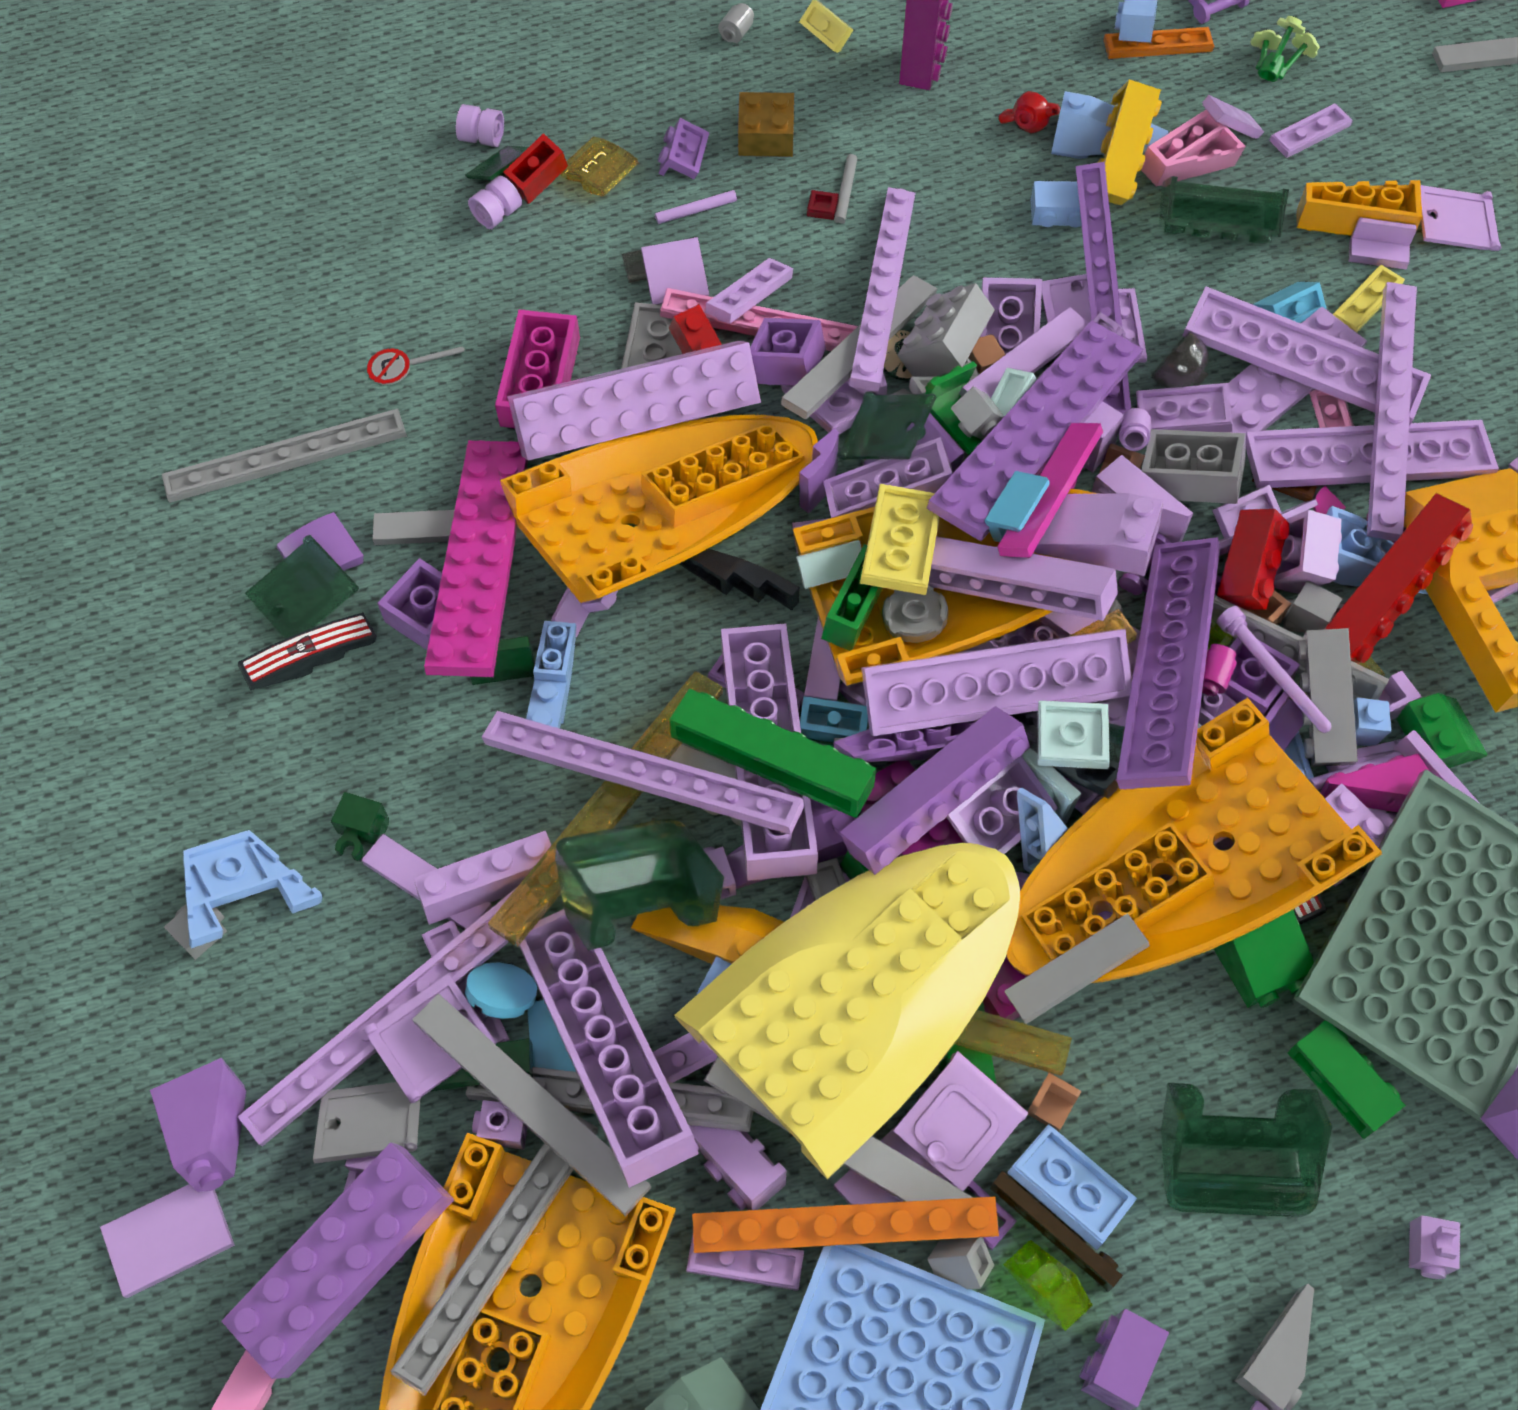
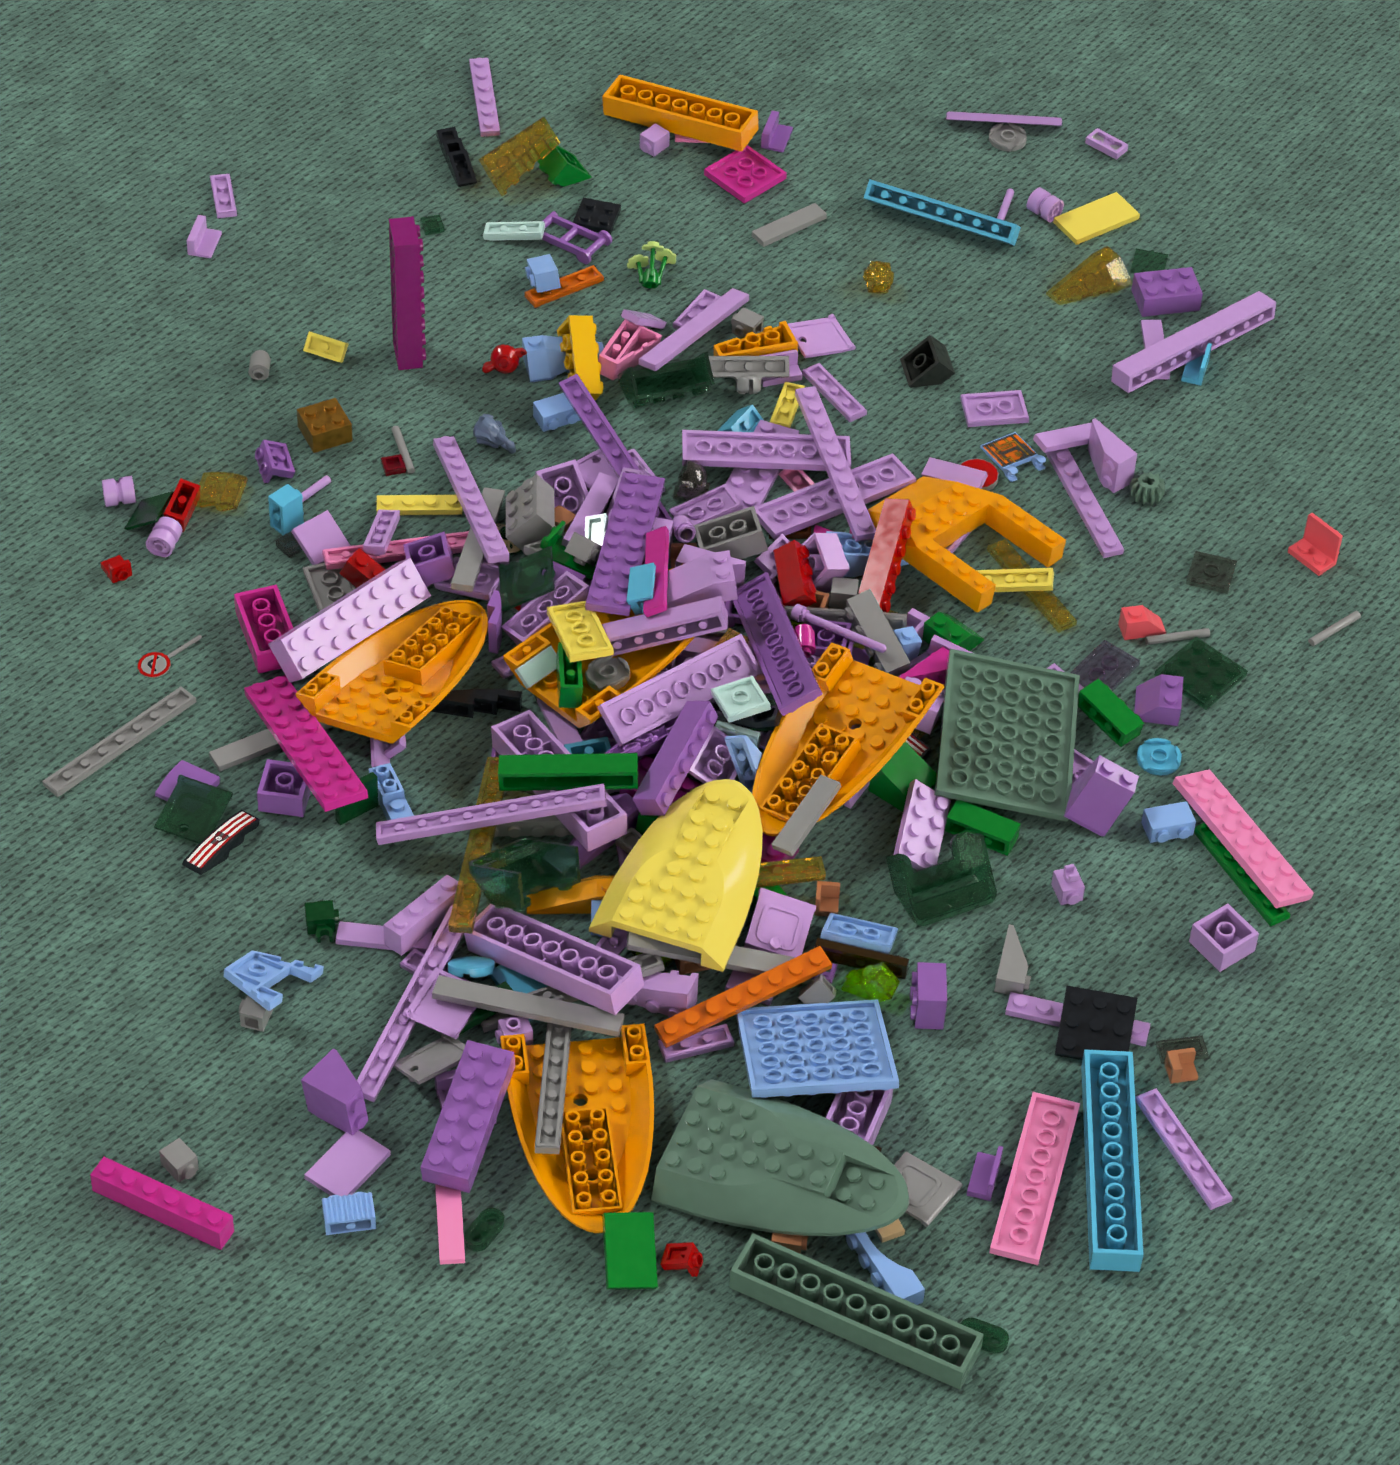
camera: 30 degrees left, 15 degrees down
none -> red bracket [100,555,132,583]
none -> medium azure brick [268,484,304,537]
none -> light blue brick [322,1192,376,1235]
none -> light yellow plate [377,495,462,515]
none -> sand blue piece [473,414,516,454]
none -> lavender tile [639,288,749,371]
none -> light grey plate [707,356,790,394]
none -> light grey brick [731,307,764,338]
none -> lavender tile [802,363,867,422]
none -> lavender plate [893,779,951,877]

